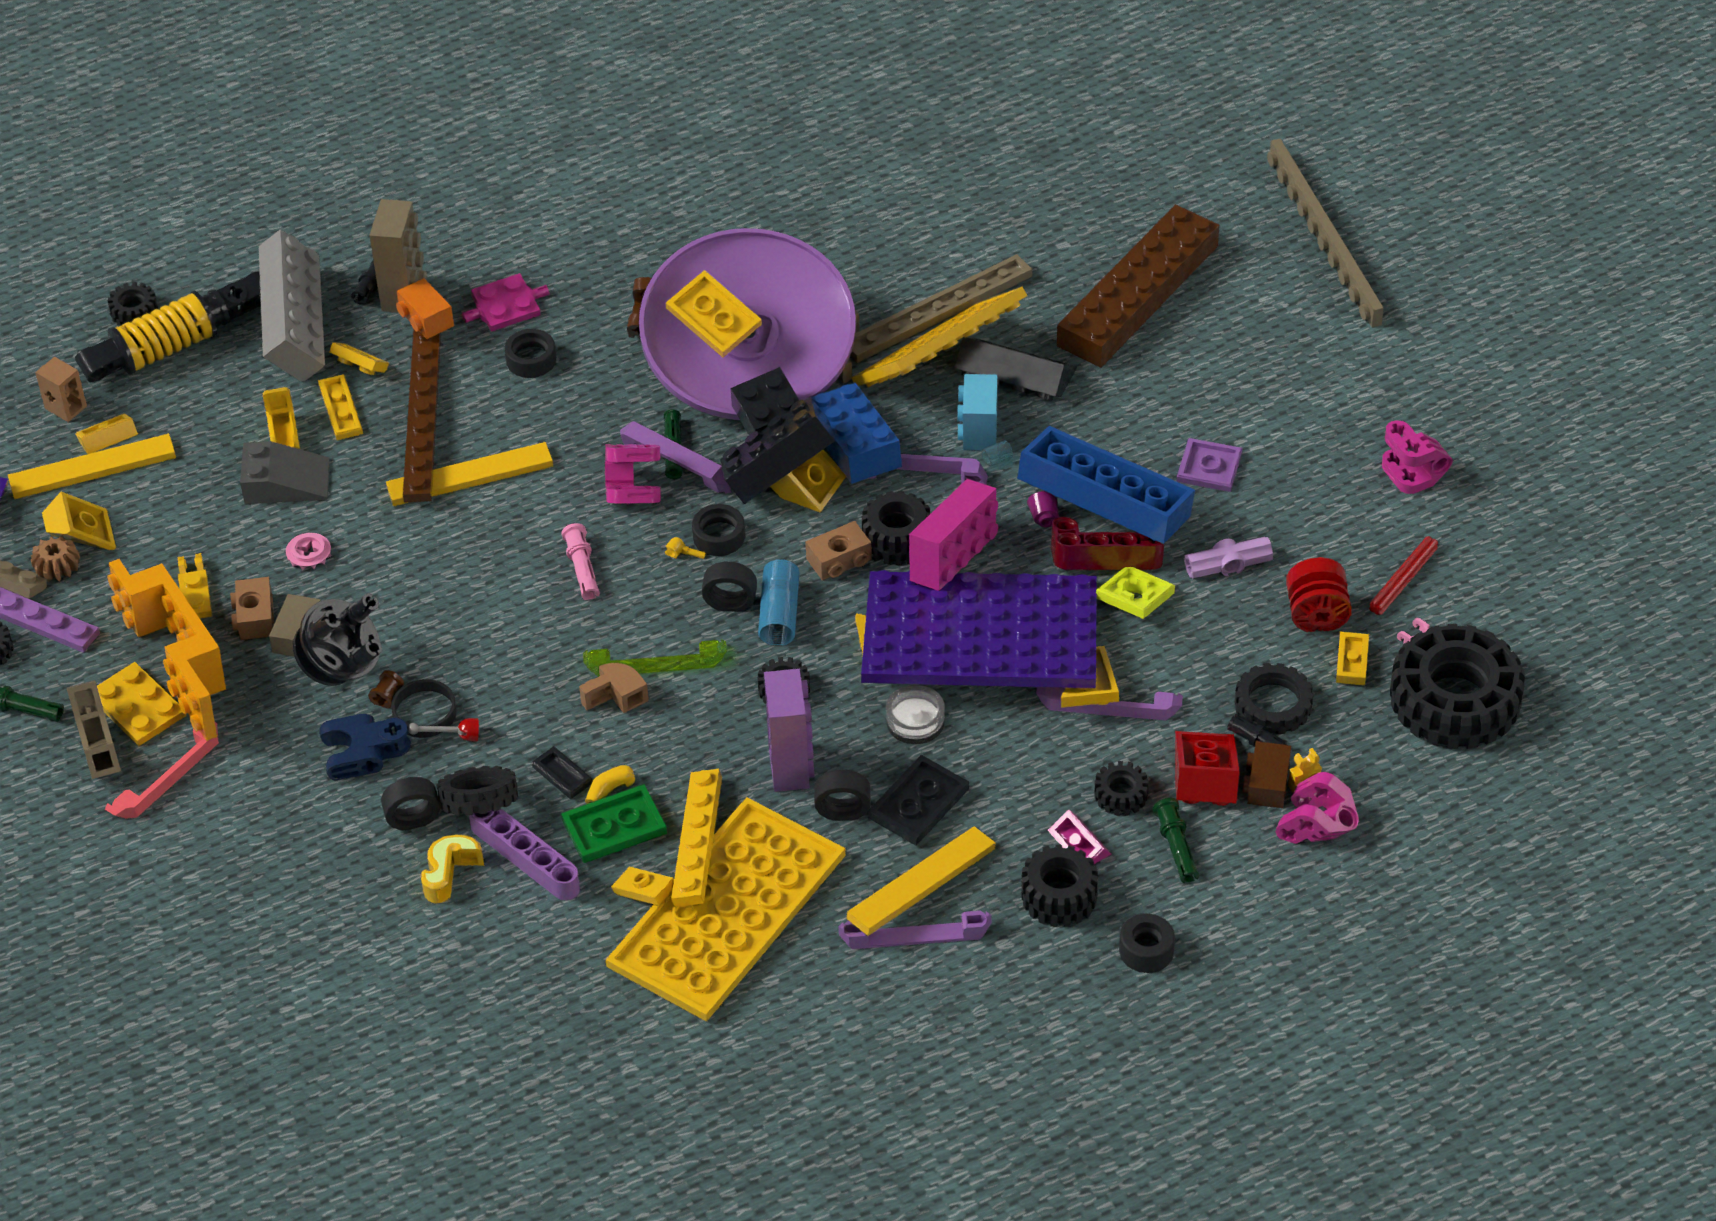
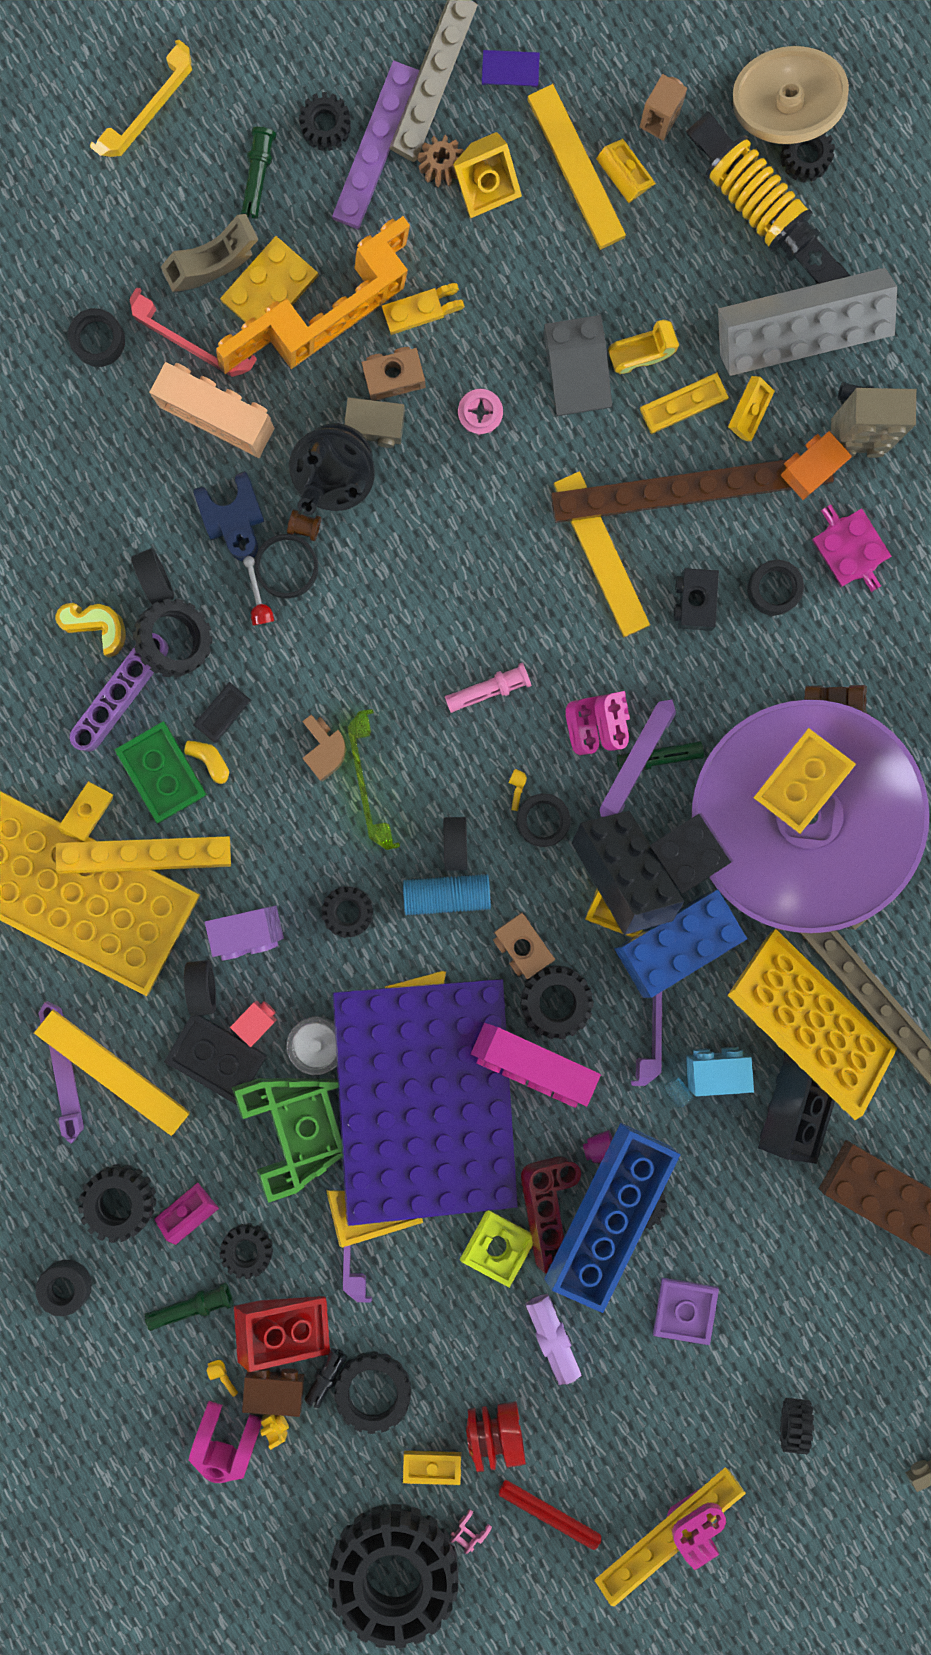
camera: 80 degrees right, 40 degrees up
none -> black tyre [68,308,125,367]
none -> light nougat brick [149,362,274,458]
none -> yellow hand [207,1360,238,1397]
none -> coral brick [230,1001,277,1047]
none -> bright green wedge [232,1078,343,1203]
none -> yellow plate [594,1467,746,1606]
none -> black brick [673,568,719,631]
none -> tan dish [733,46,849,144]
none -> black tyre [780,1398,814,1455]

